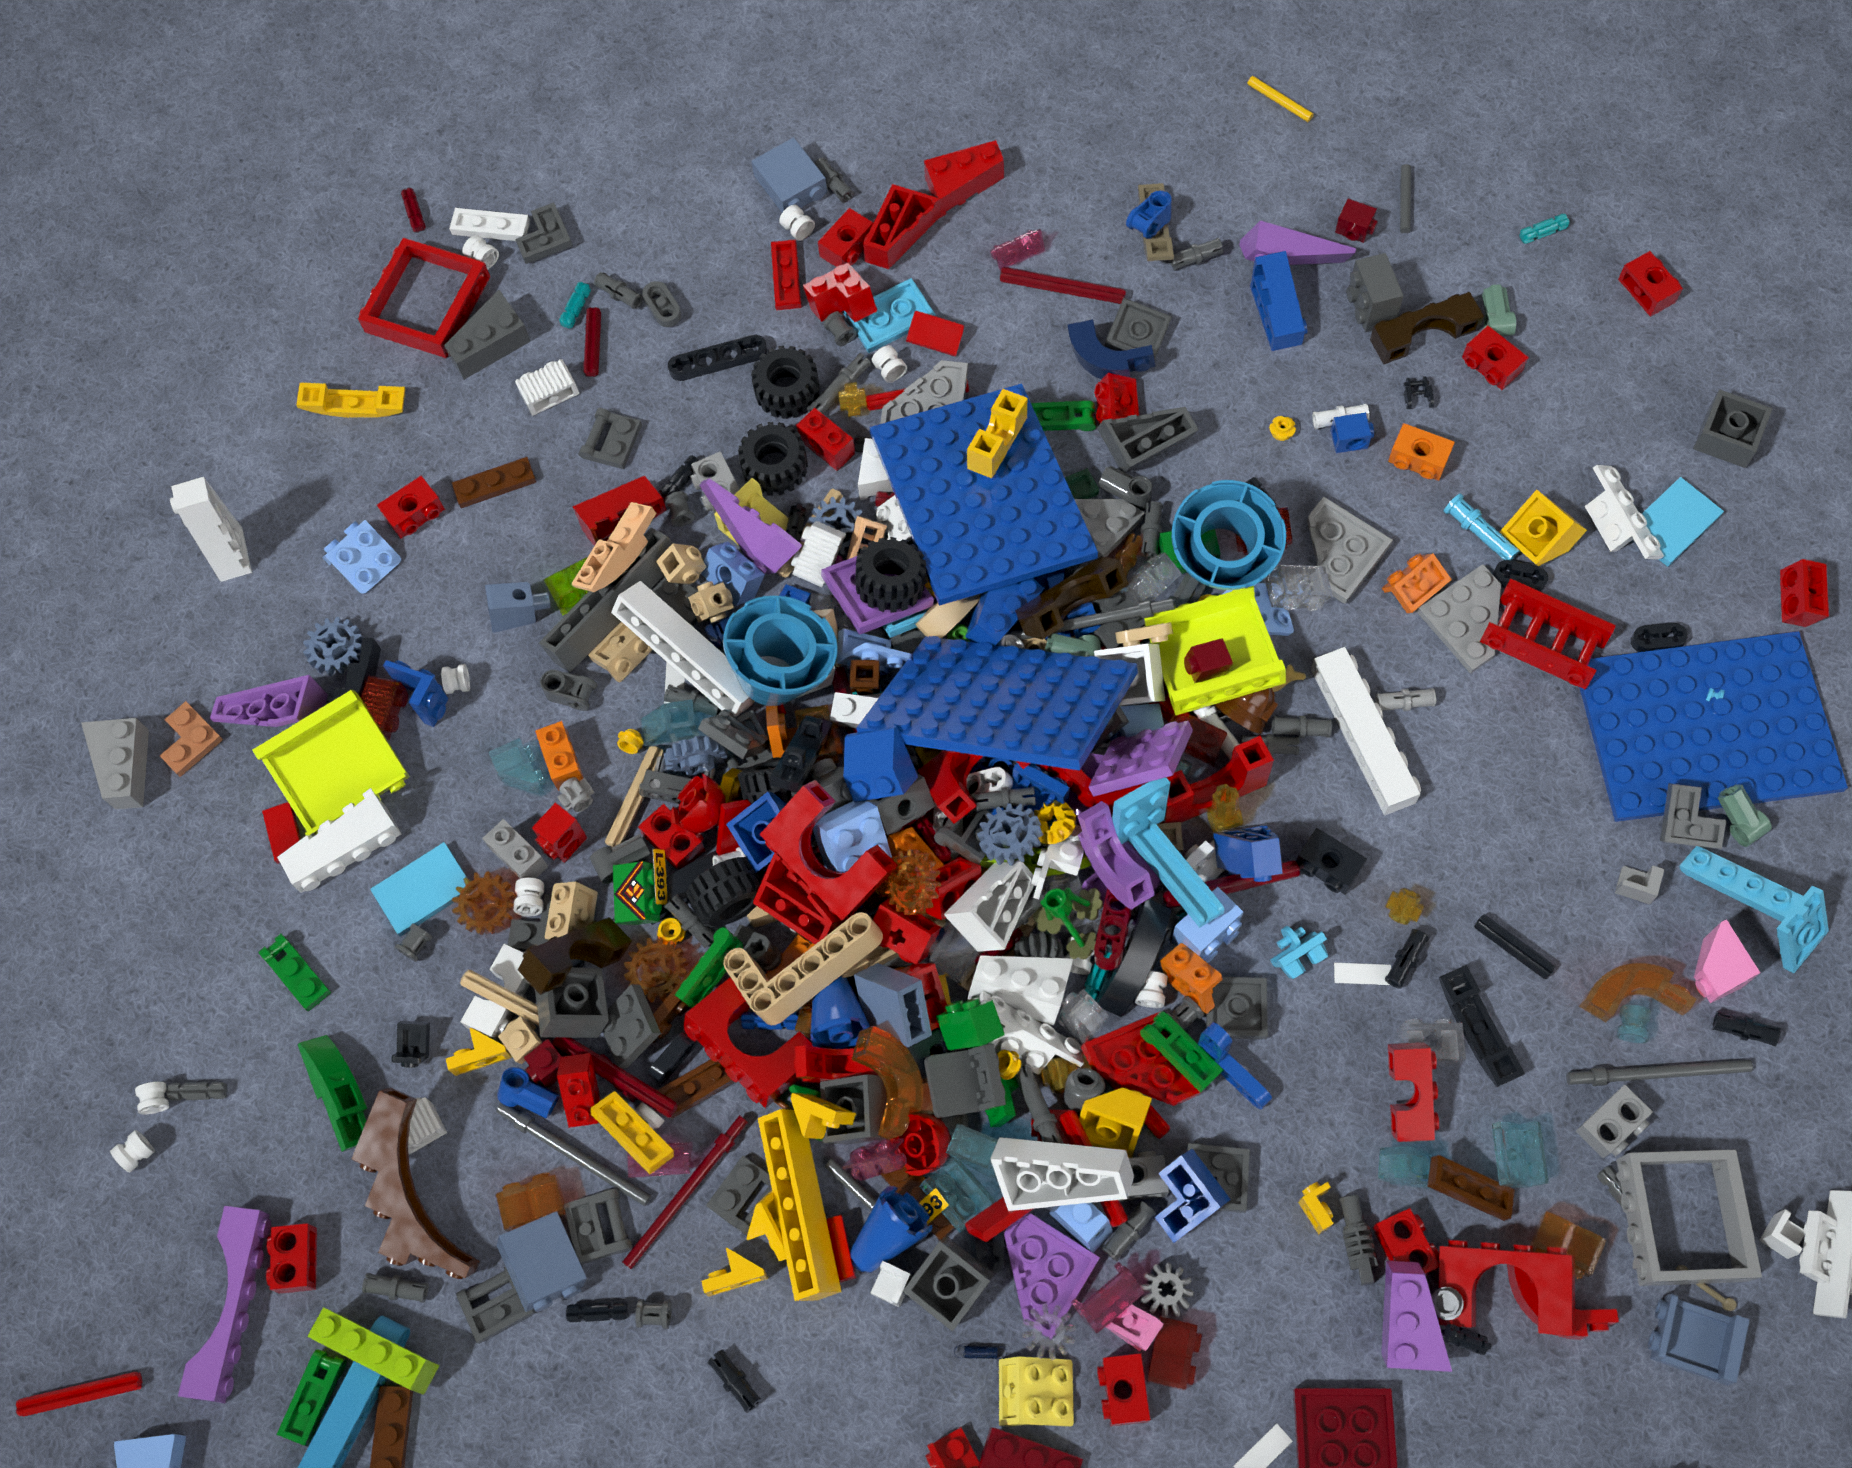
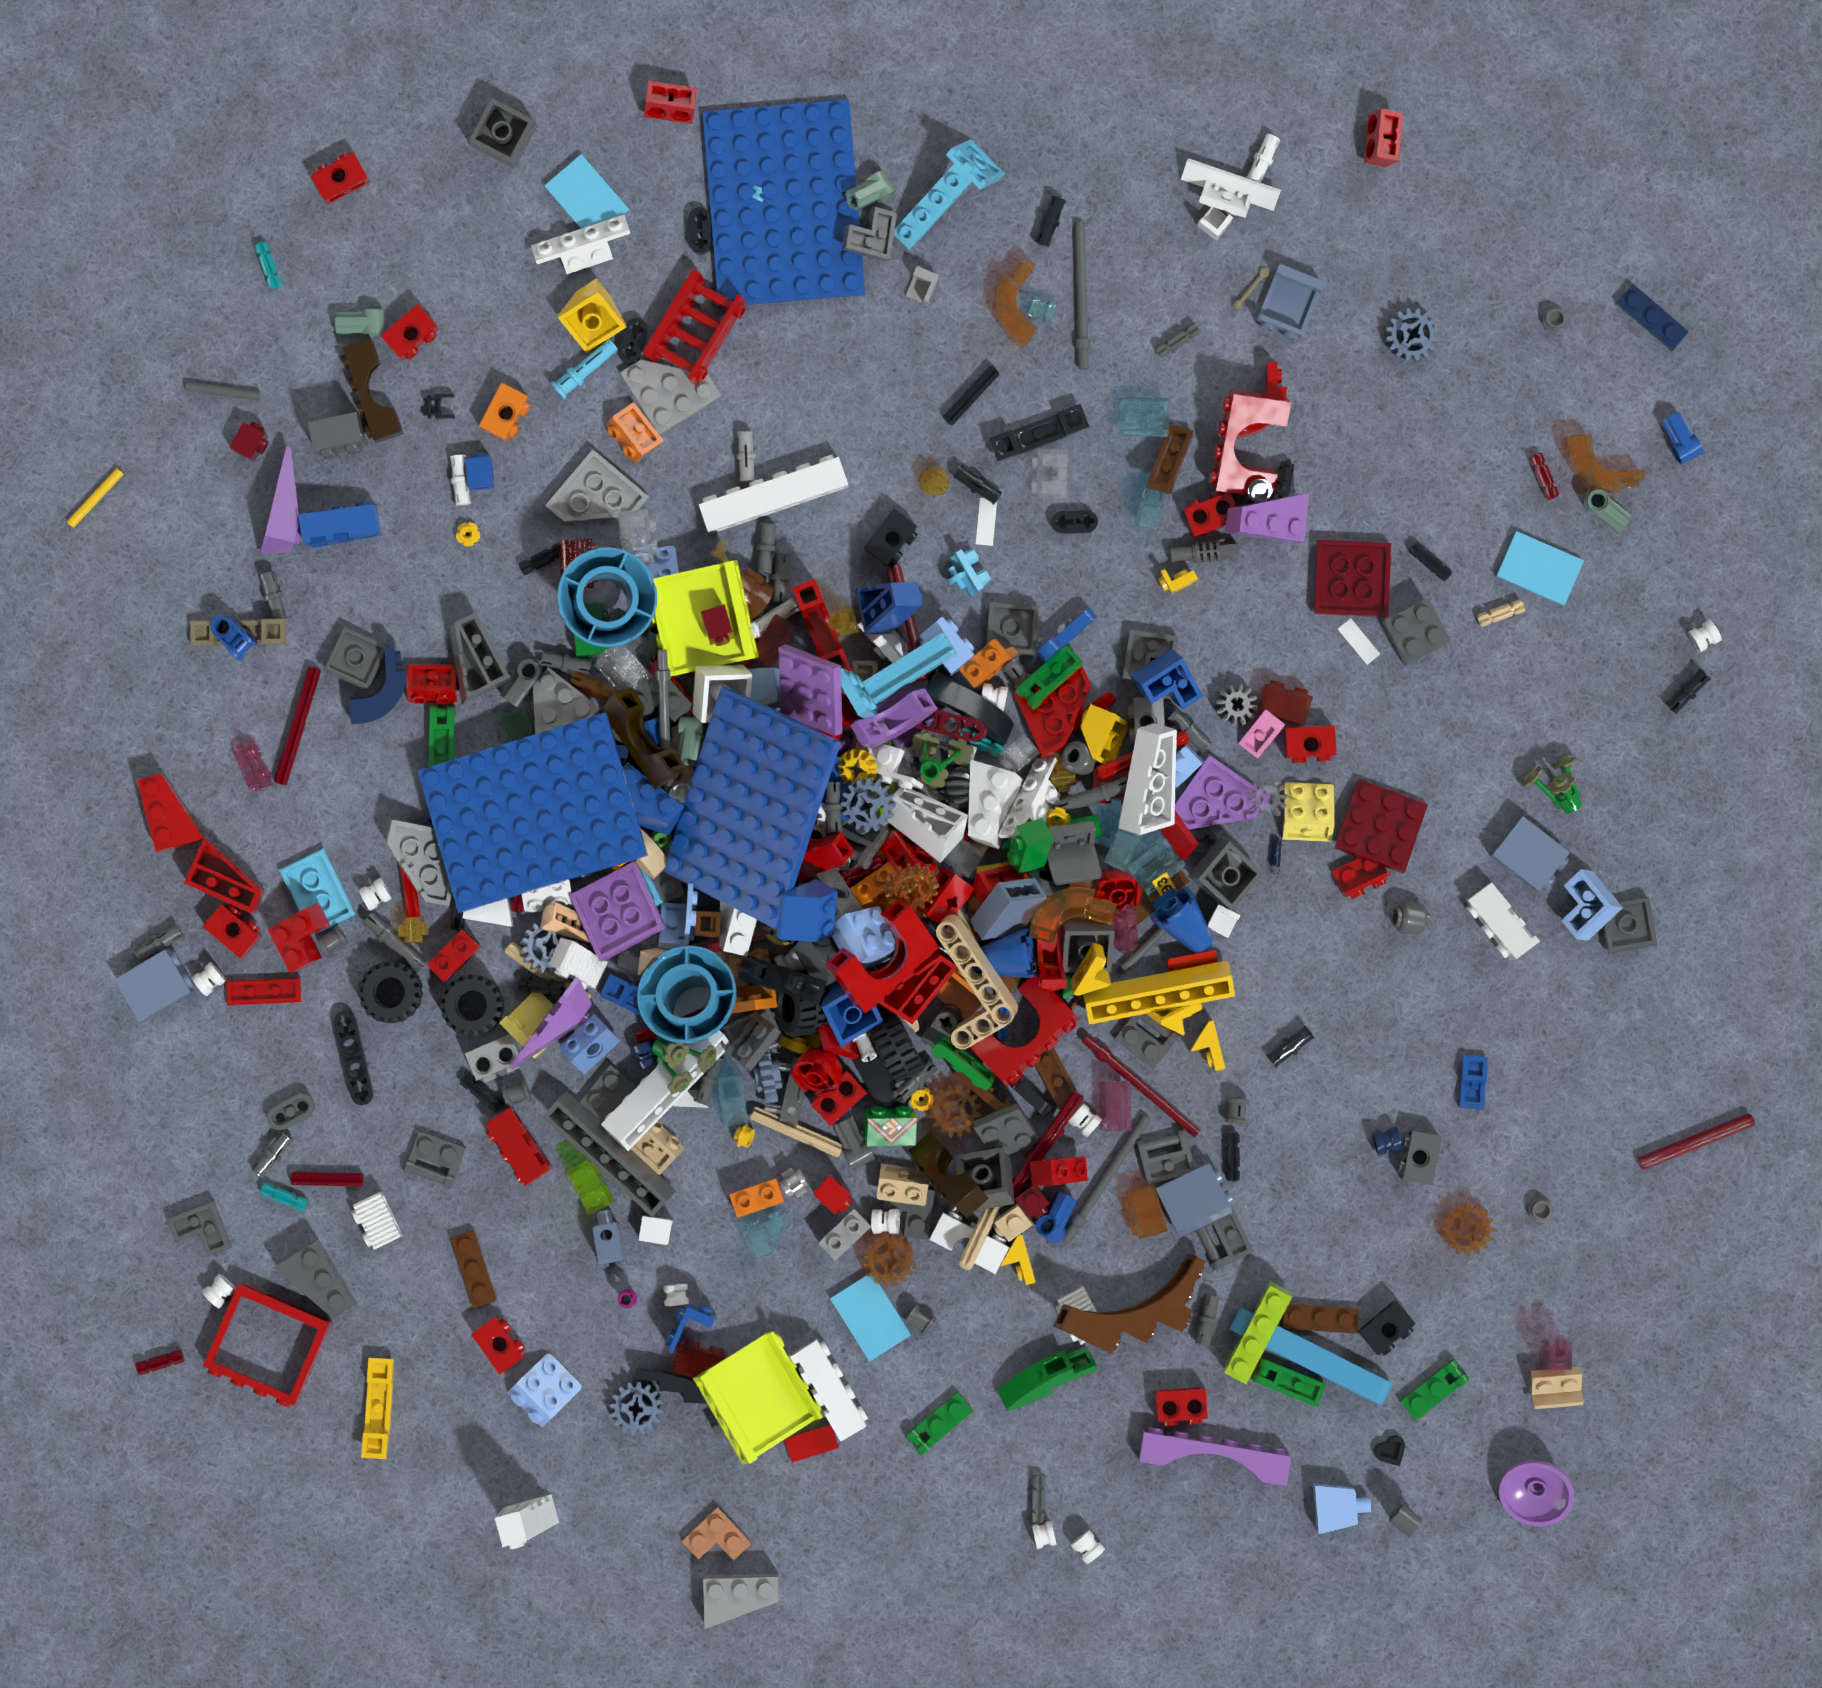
camera: 90 degrees left, 20 degrees up
red axle [16,1372,143,1417] -> none
medium lavender wedge [210,675,328,727] -> none
black bracket [391,1021,430,1068] -> none
white plate [450,208,530,241] -> none
dark grey piece [540,670,597,711] -> none
light nougat slope [571,502,656,592] -> none
yellow plate [591,1091,674,1174] -> none
yellow sticker [653,849,667,905] -> none
tan brick [656,544,706,585] -> none
tan brick [688,581,734,623] -> none
black tyre [855,537,926,613] -> none
red slope [906,311,964,357] -> none
yellow arch [967,389,1028,478] -> none
clear pink hinge [1071,1262,1144,1334] -> none
tan plate [1115,622,1173,647] -> none
red arch [1388,1042,1439,1142] -> none
clear orange brick [1529,1211,1607,1279] -> none
light grey brick [1576,1085,1653,1158] -> none
light grey window [1616,1150,1762,1286] -> none
bright pink slope [1694,919,1760,1003] -> none
none -> magenta pin [618,1289,637,1309]
none -> white panel [639,1215,673,1245]
none -> olive plant [652,1037,716,1094]
none -> black beam [1051,510,1098,534]

